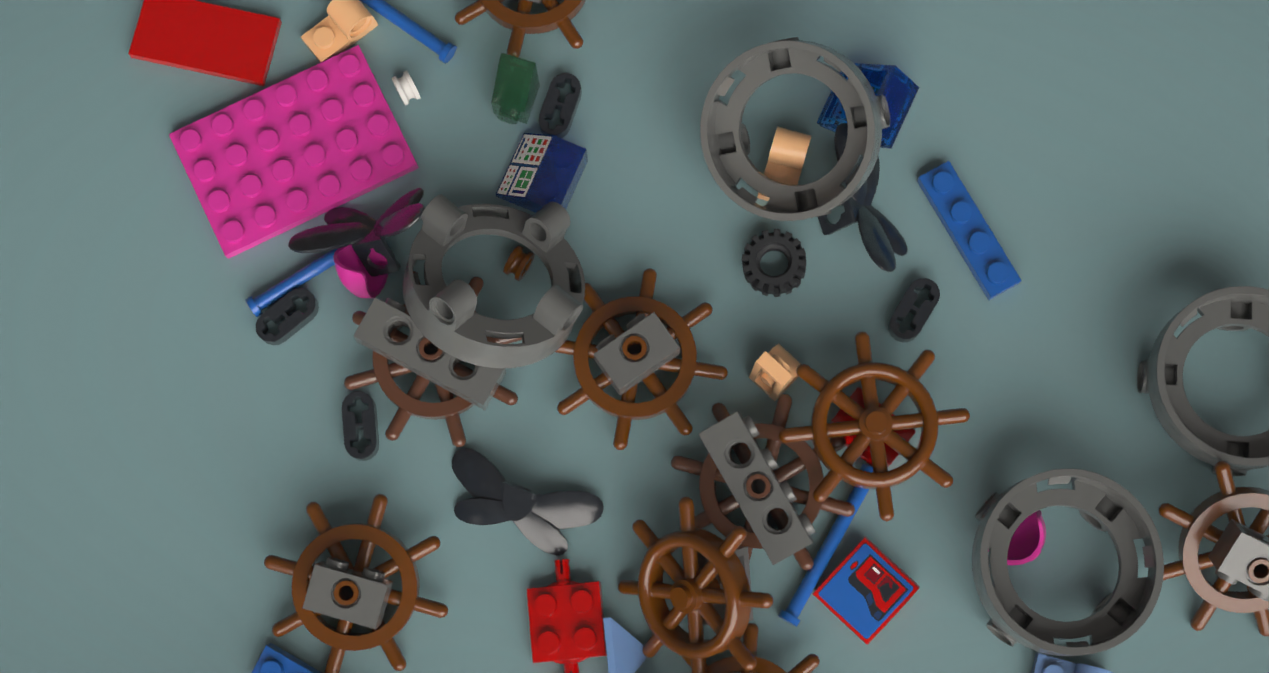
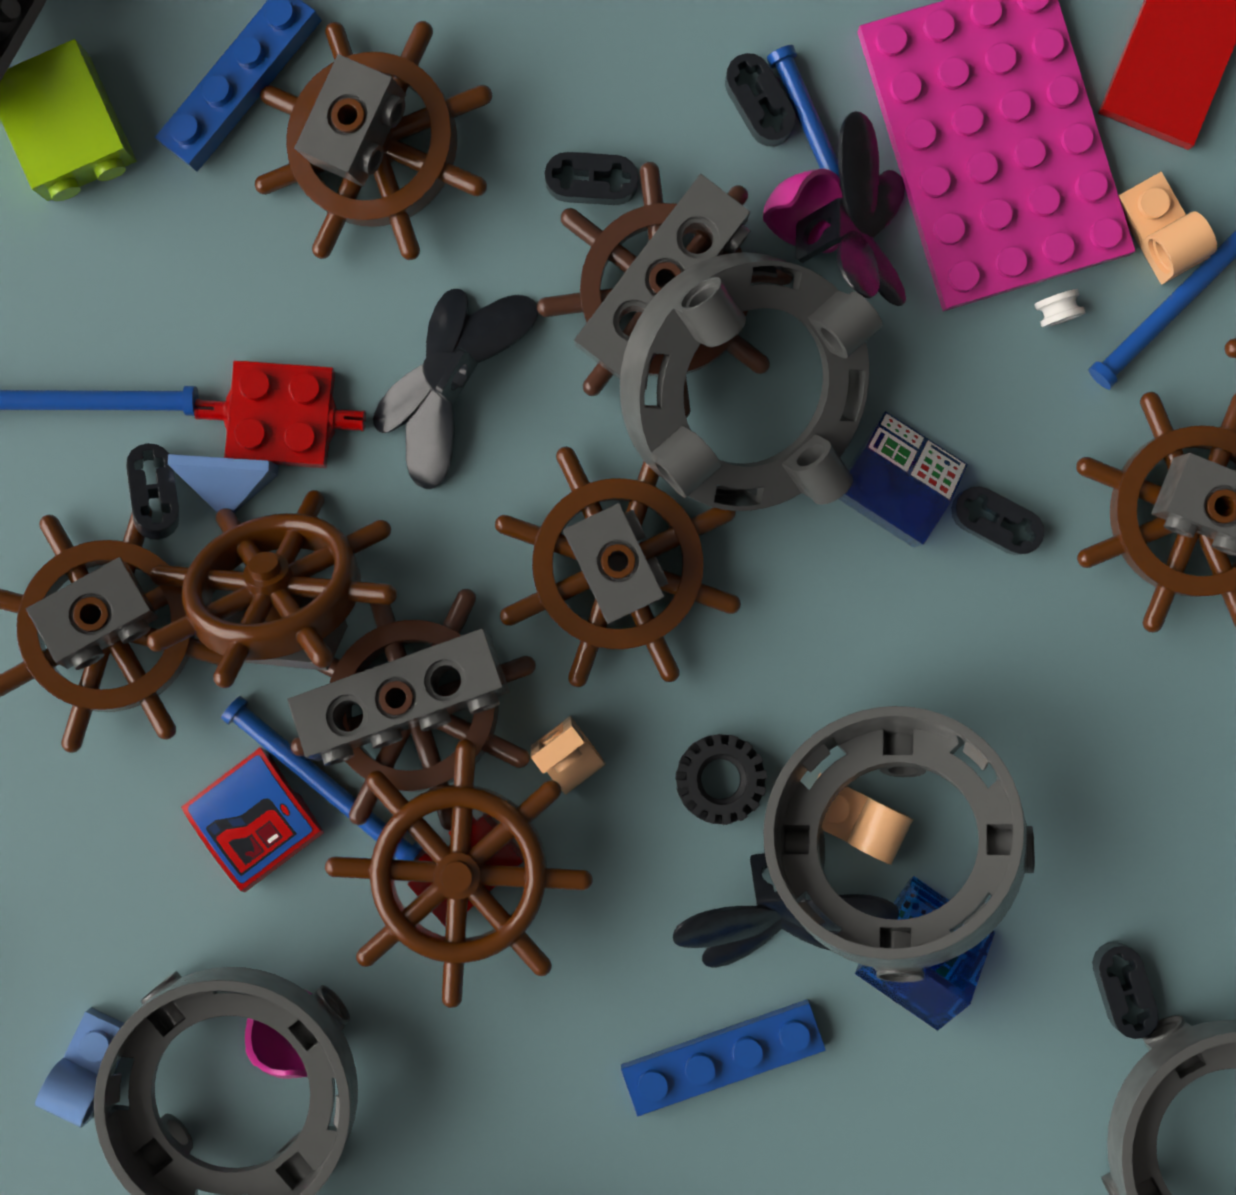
camera: 90 degrees right, 10 degrees up
clear green slope [491,53,540,124] -> none
reddish brown bush [503,245,535,281] -> none
black beam [888,278,940,343] -> none

